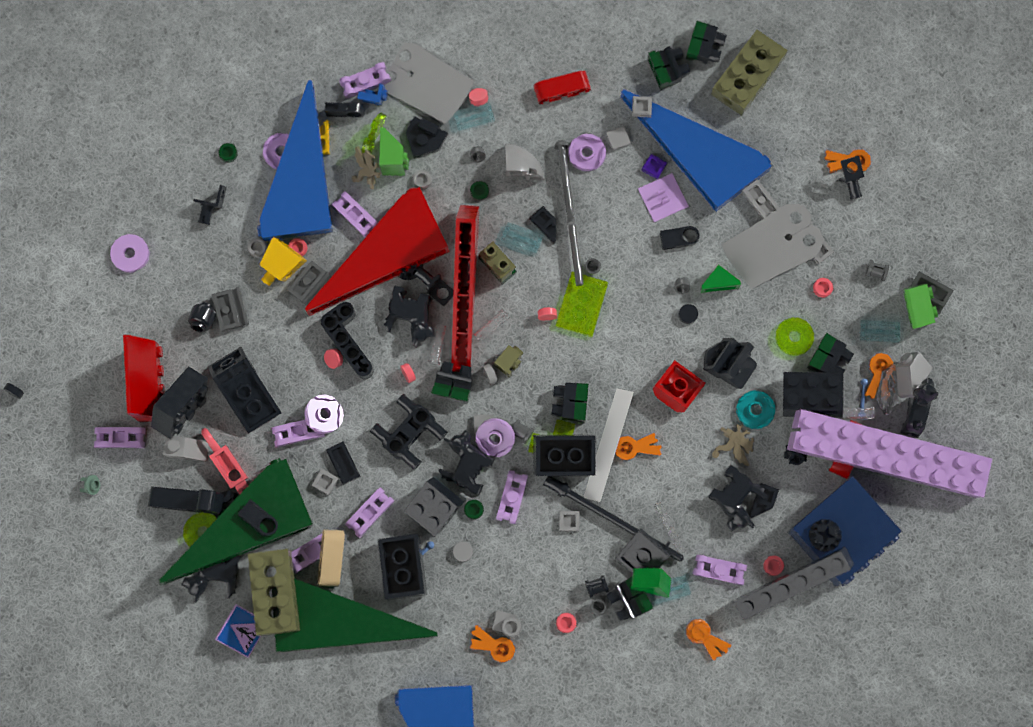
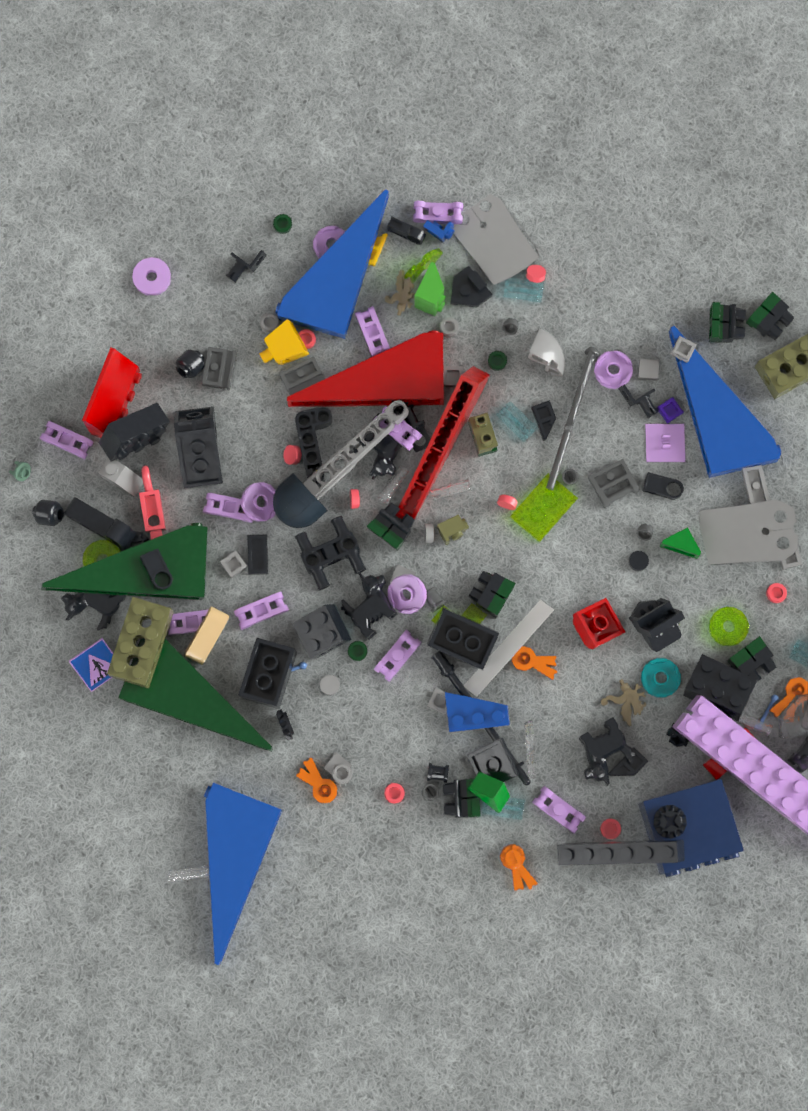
camera: 20 degrees right, 0 degrees up
red beam [533,70,591,105] -> none
none -> black head [32,500,64,526]
none -> piece [273,400,409,528]
none -> black gear [276,709,294,741]
none -> lavender plate [372,406,422,451]
none -> light grey tile [444,366,463,387]
none -> blue wing [445,692,510,732]
none -> dark grey plate [588,459,640,508]
none -> black bracket [618,384,658,418]

